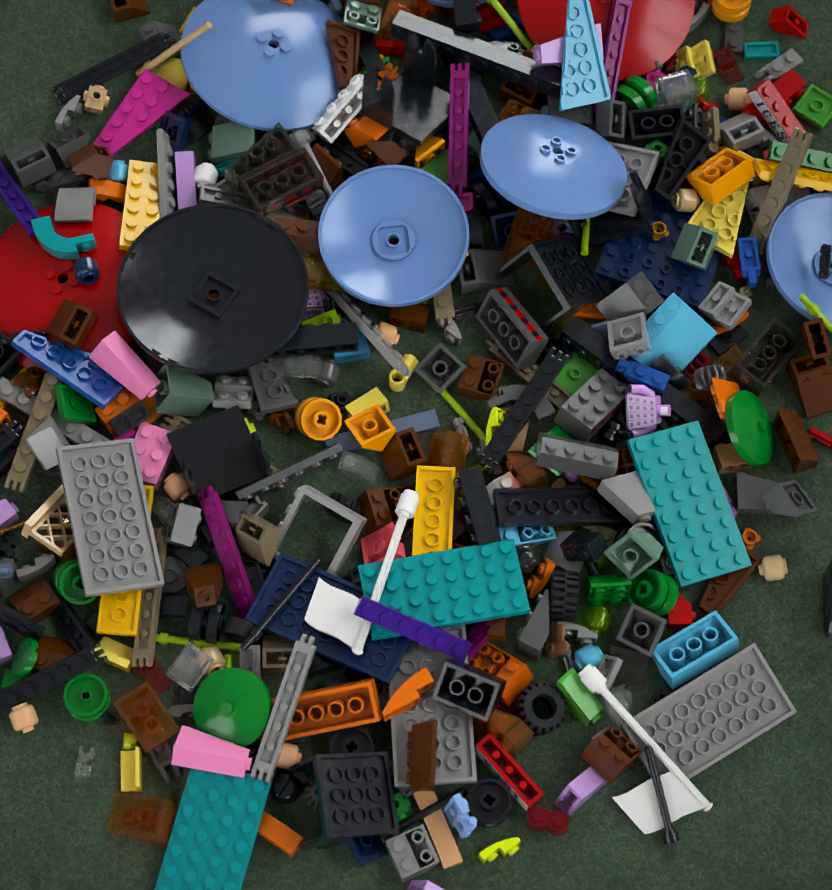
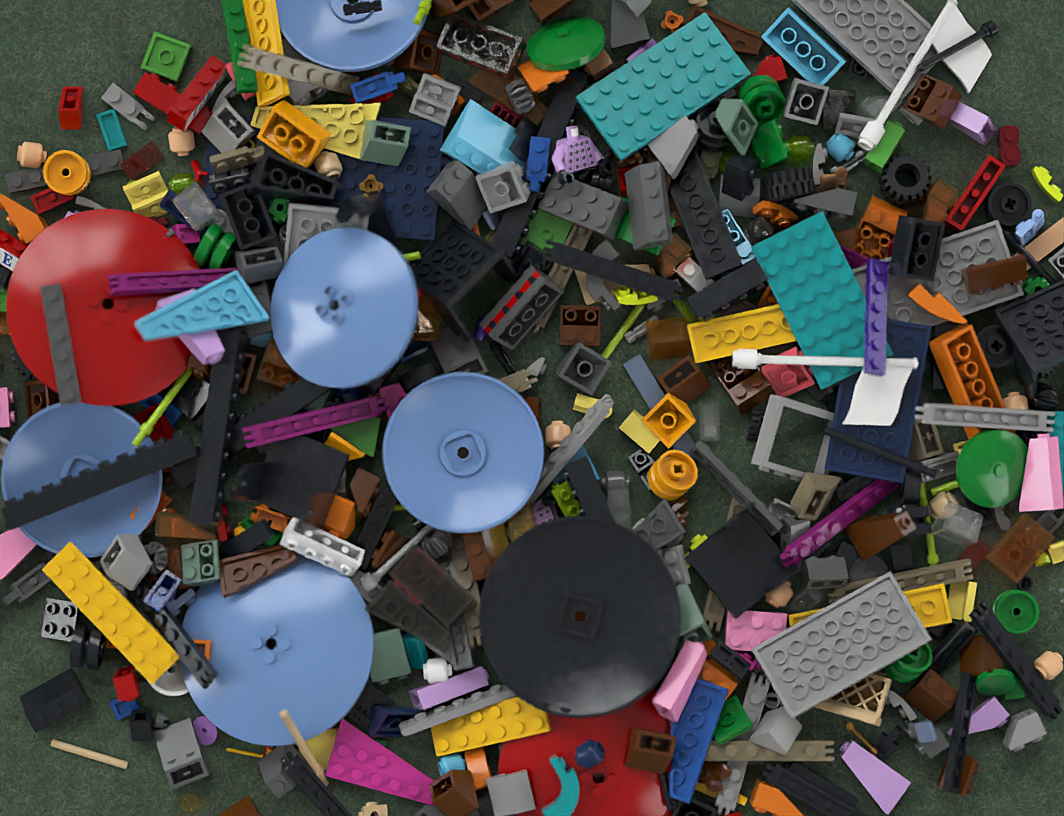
camera: 105 degrees left, 20 degrees up
none -> reddish brown slope [394,30,445,76]

